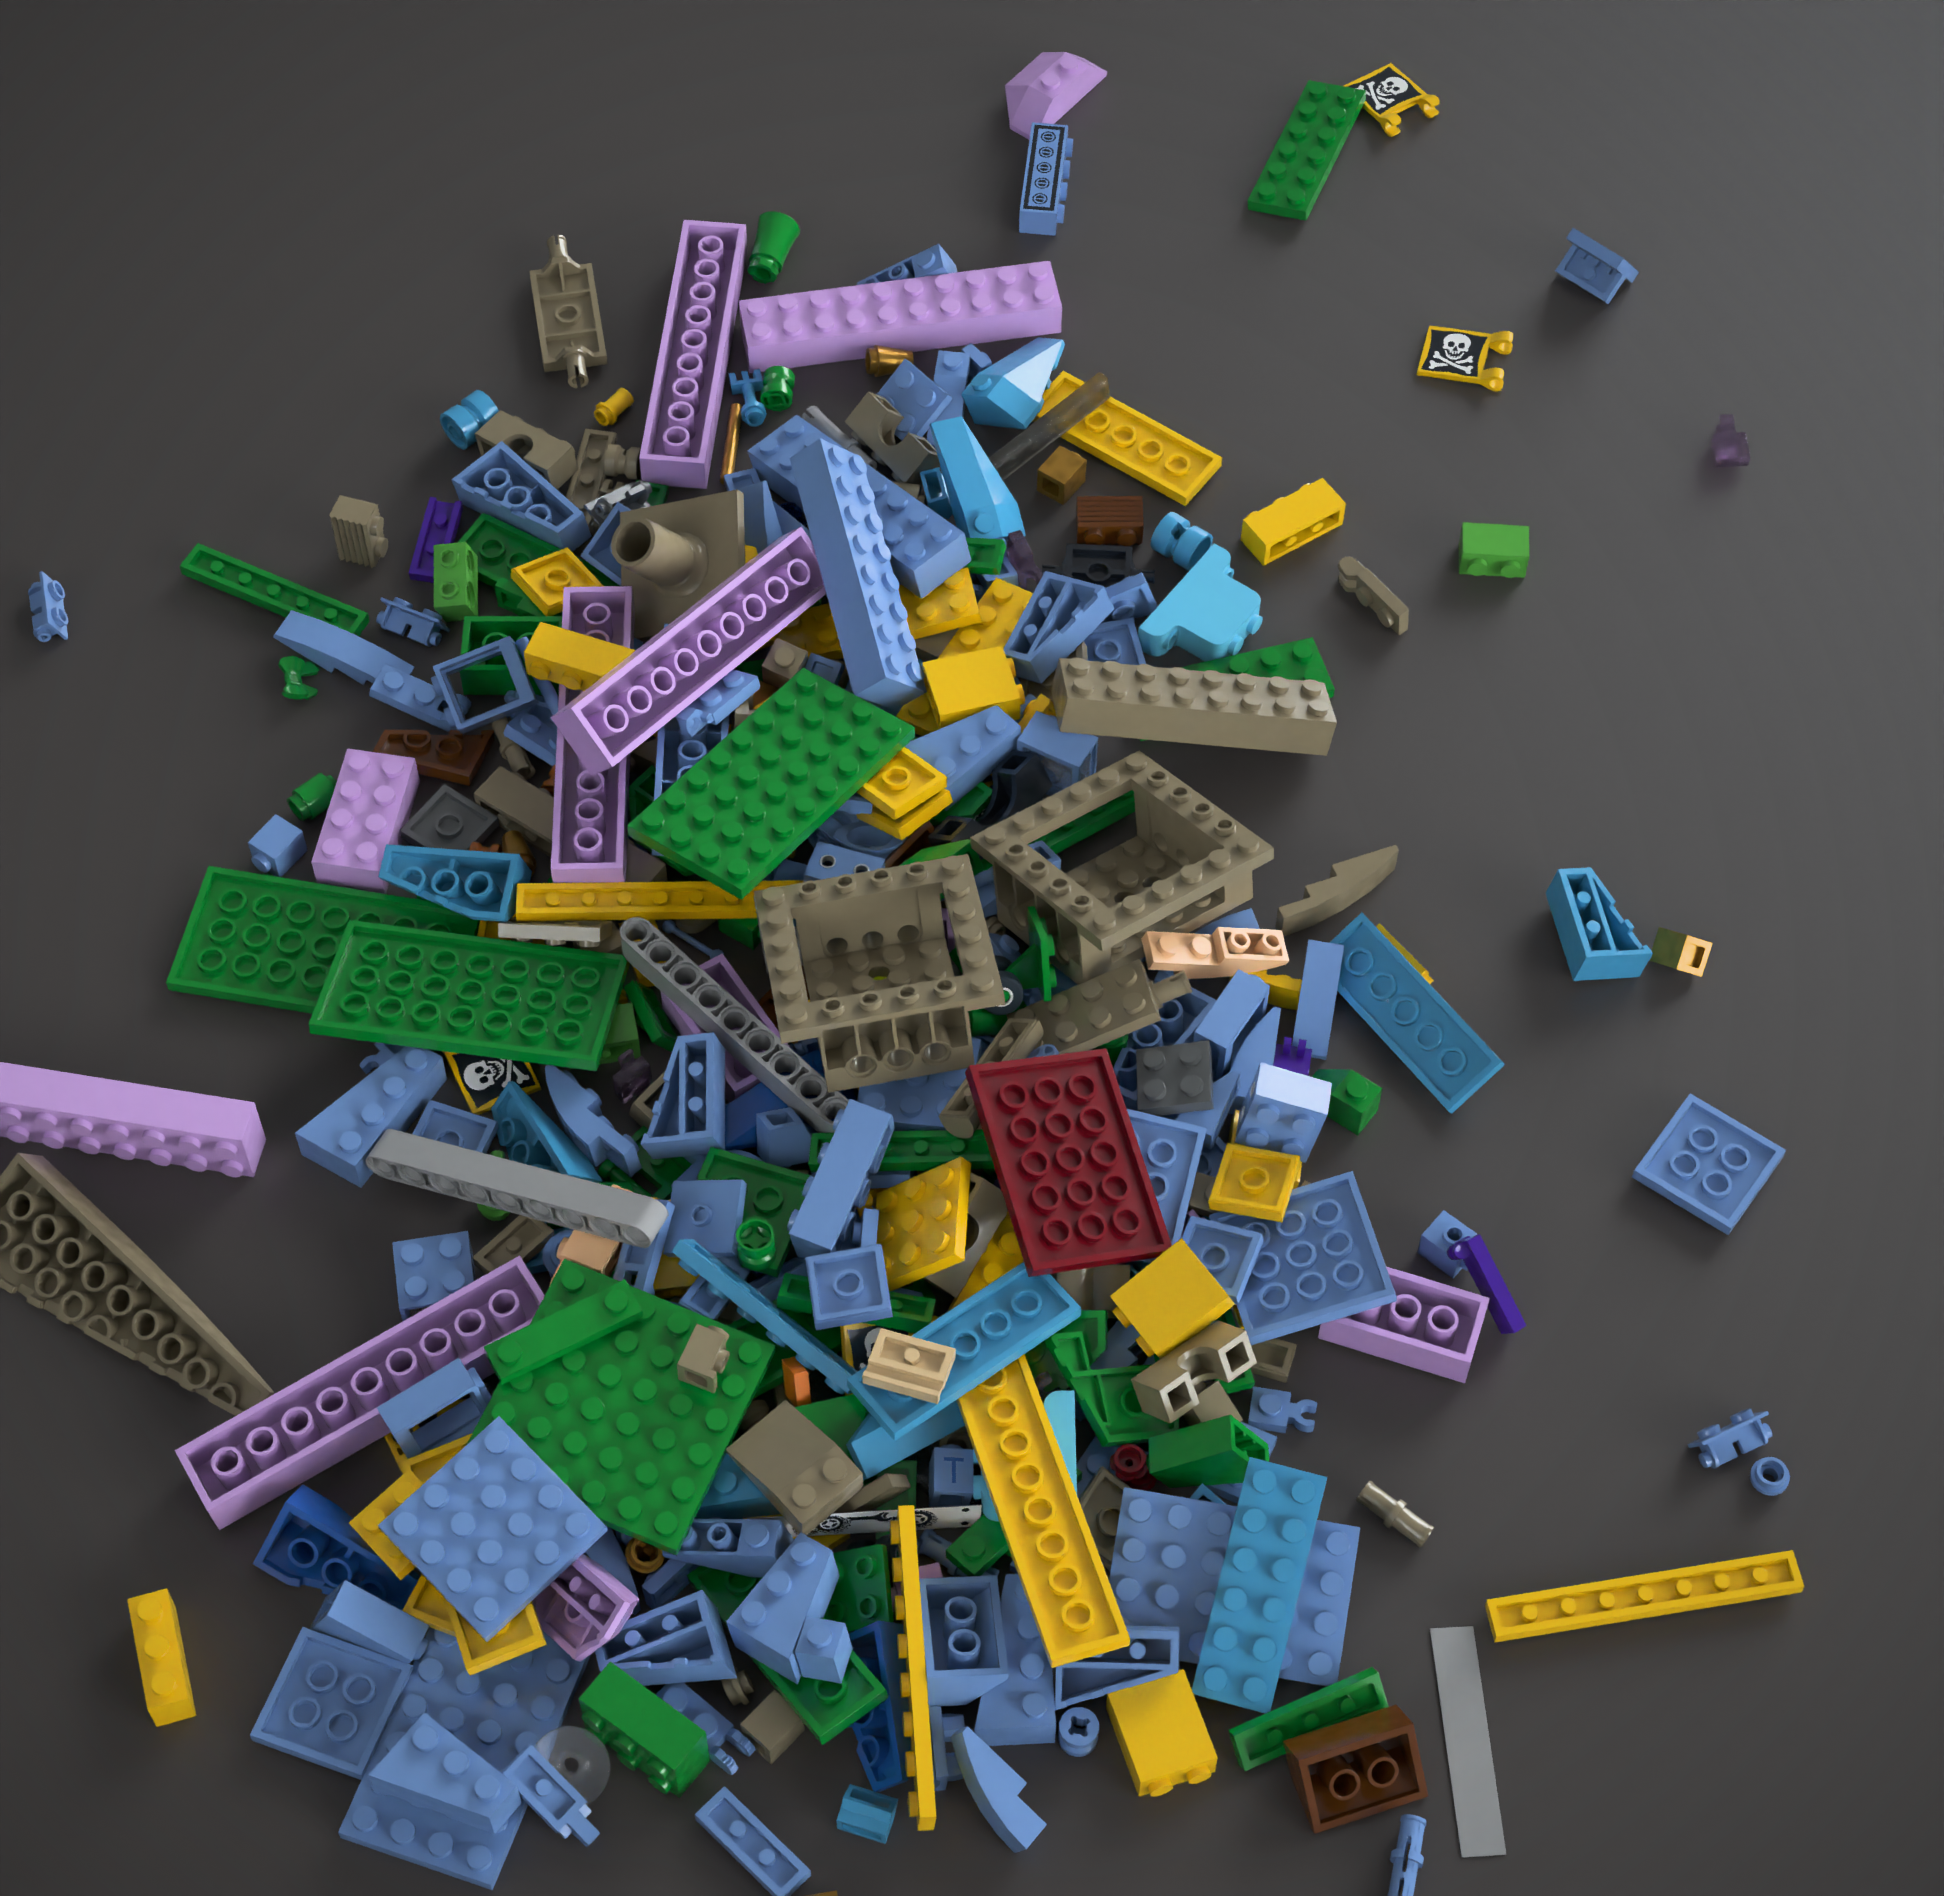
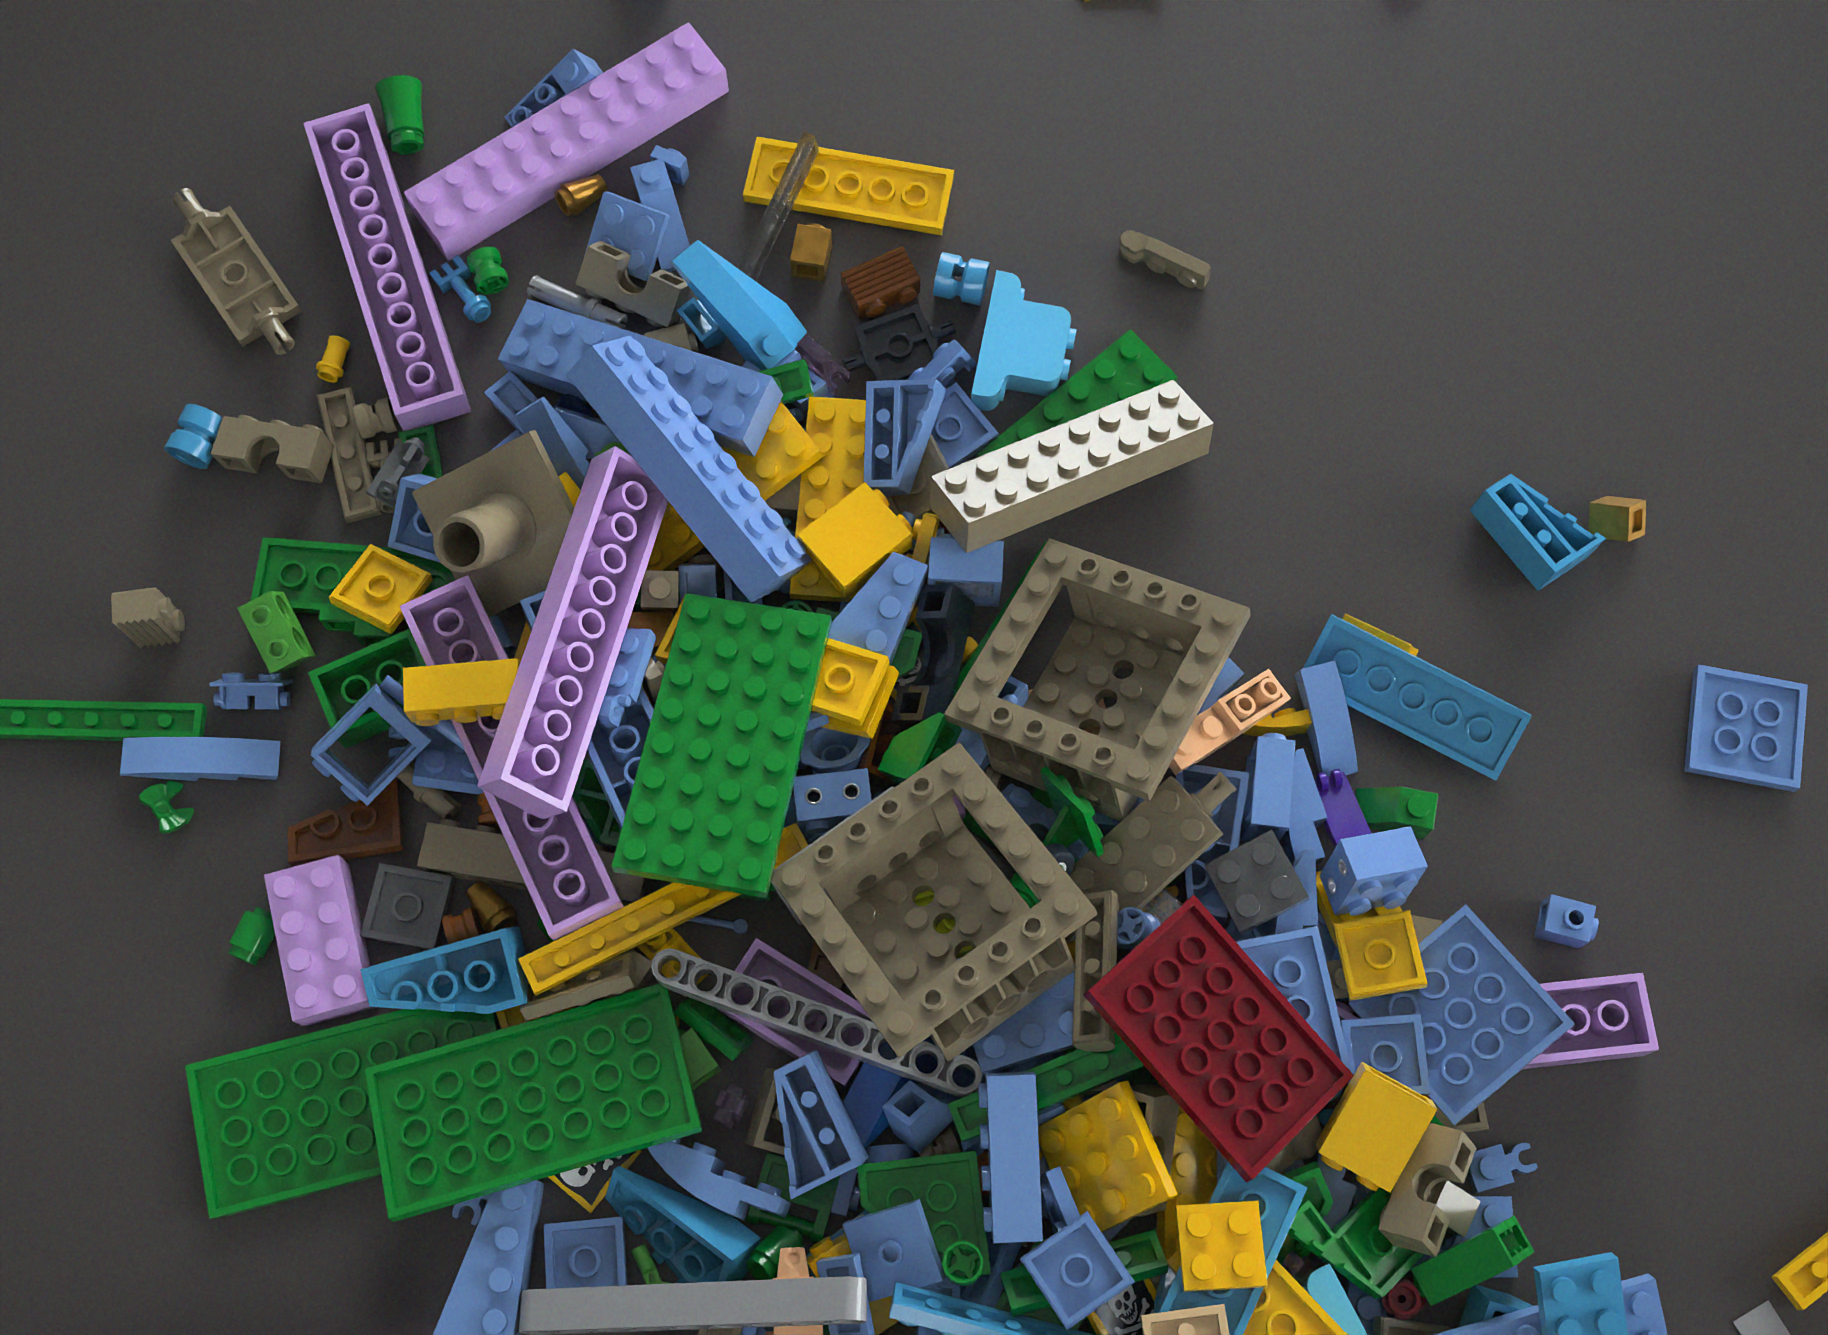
camera: 25 degrees left, 15 degrees up
medium blue brick [248,814,307,877] -> none
medium blue plate [369,664,471,732] -> none
dark purple hinge [408,497,463,583] -> none
medium blue wedge [451,441,592,552] -> none
pearl gold bar [720,403,743,485] -> none
dark azure wedge [961,337,1065,430] -> none
yellow brick [1241,478,1346,566] -> none
dark tan slope [1275,845,1399,937] -> none
dark tan pin [1356,1480,1435,1548] -> none
dark purple hinge [1447,1234,1527,1334] -> none
bright green brick [1459,522,1529,578] -> none
none -> yellow plate [1175,1201,1268,1292]

